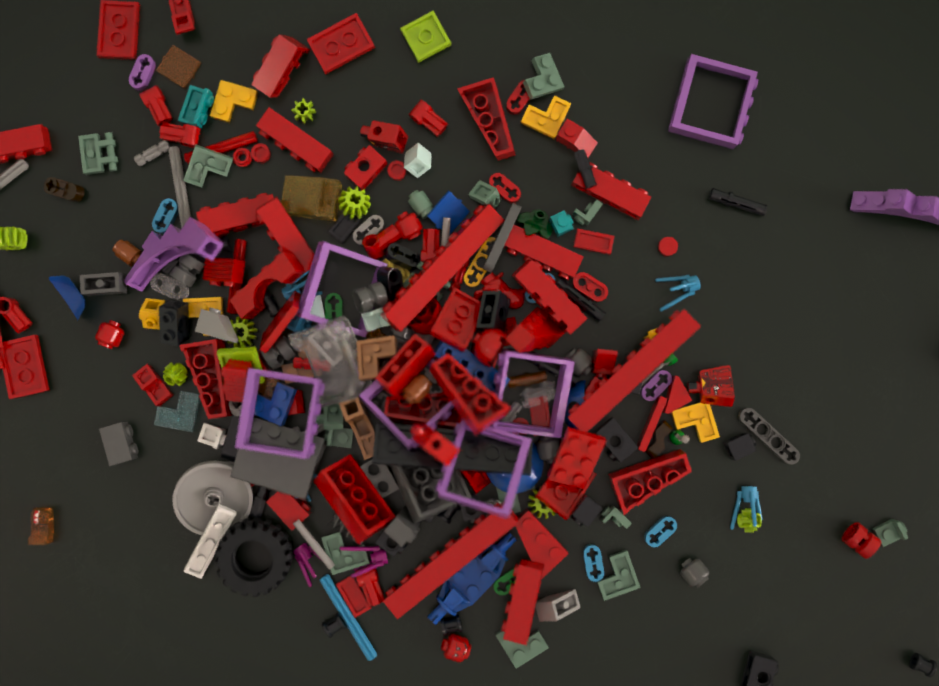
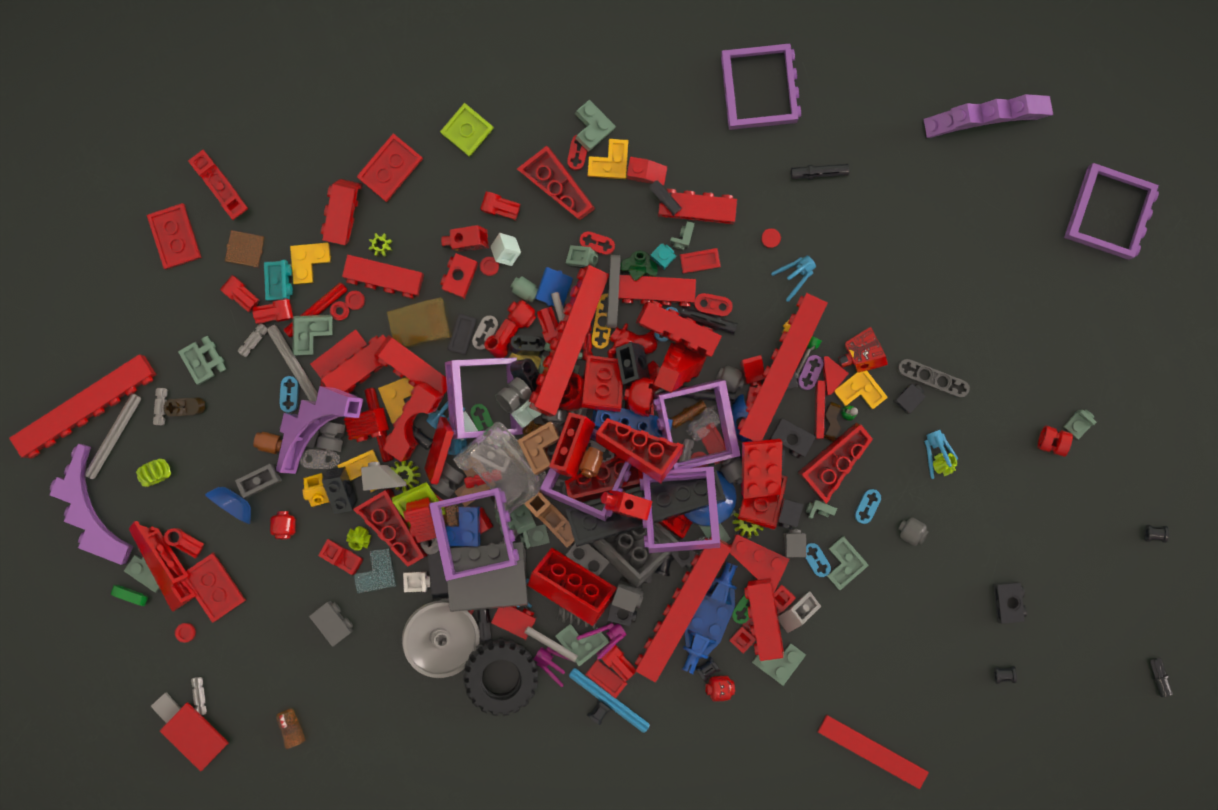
camera: 20 degrees left, 0 degrees up
medium lavender beam [129,54,156,91] -> none
white tile [183,504,237,579] -> none
lime gear [338,186,371,220] -> none
none -> light grey axle [153,388,168,426]
none -> red tile [310,329,368,379]
none -> yellow plate [378,377,414,424]
none -> red slope [729,584,796,654]
none -> dark grey brick [783,529,806,557]

